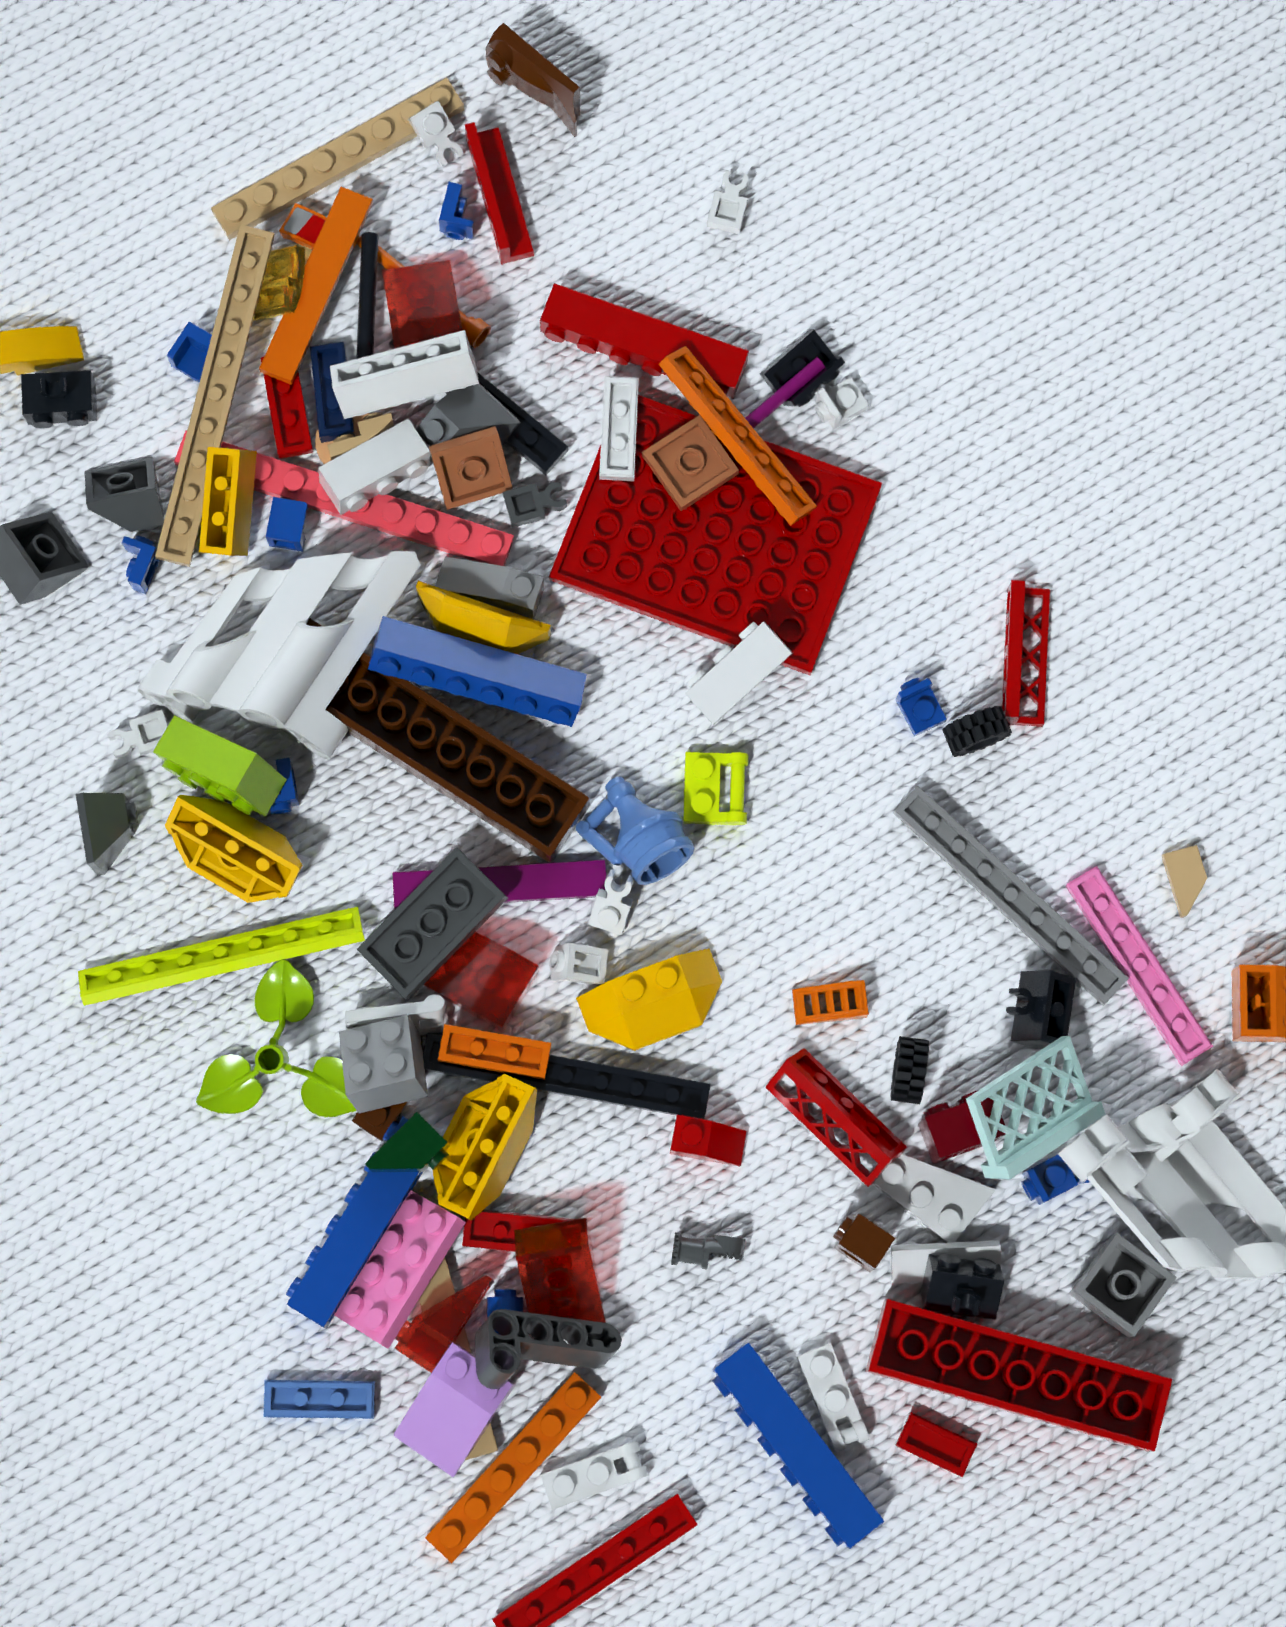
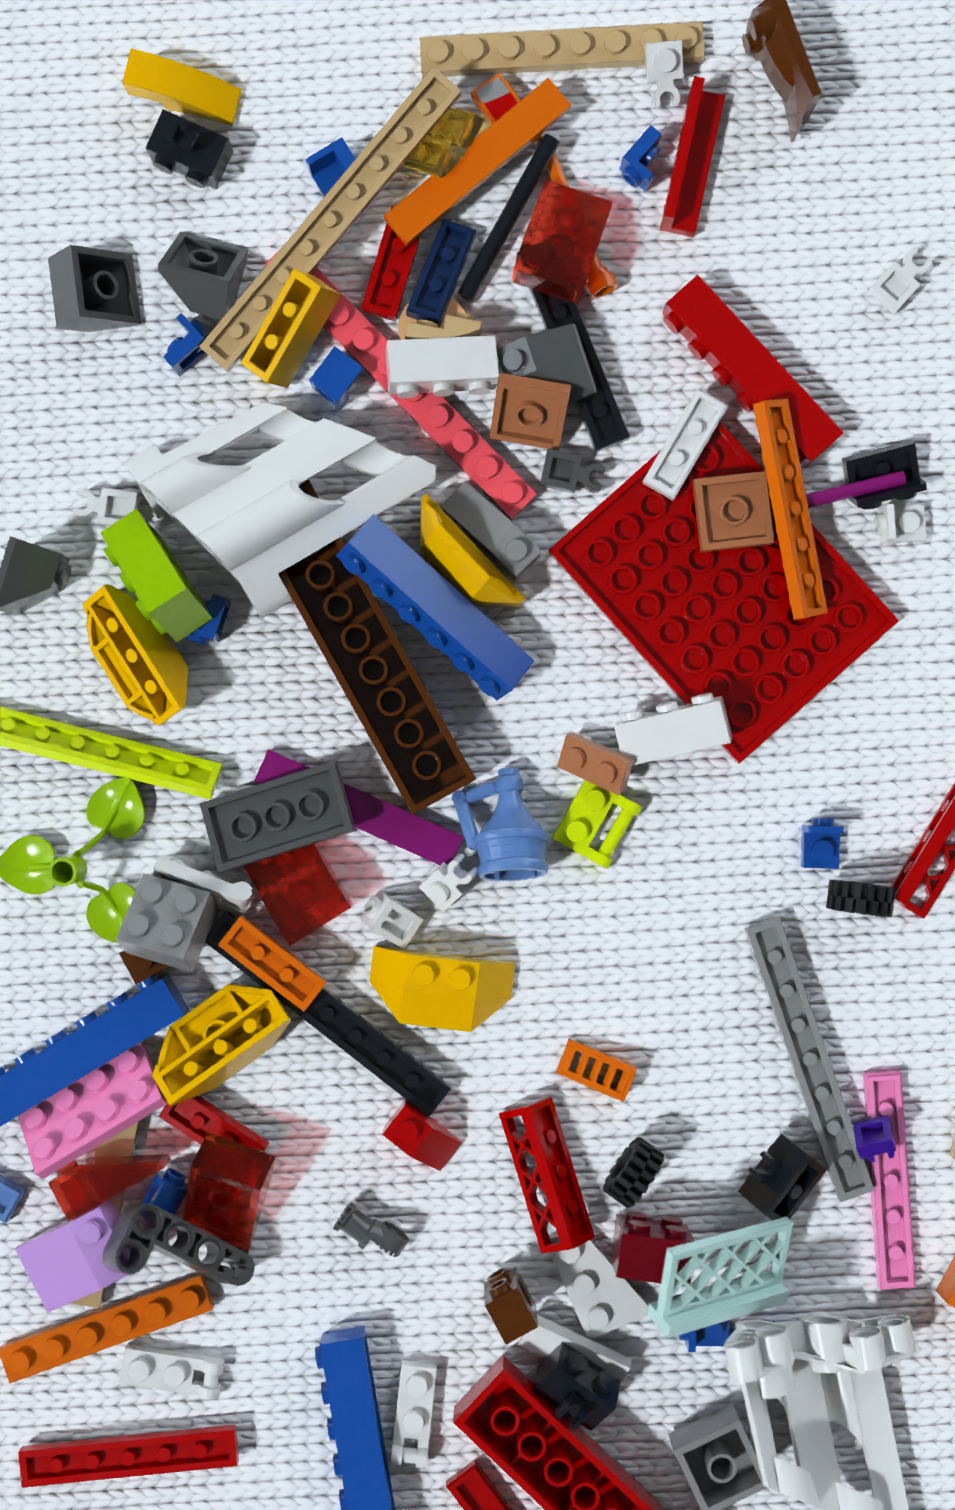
camera: 30 degrees right, 10 degrees up
white brick [330,330,479,419] -> none
dark green slope [365,1112,450,1172] -> none
none -> nougat plate [557,732,634,795]
none -> dark purple tile [853,1115,896,1163]

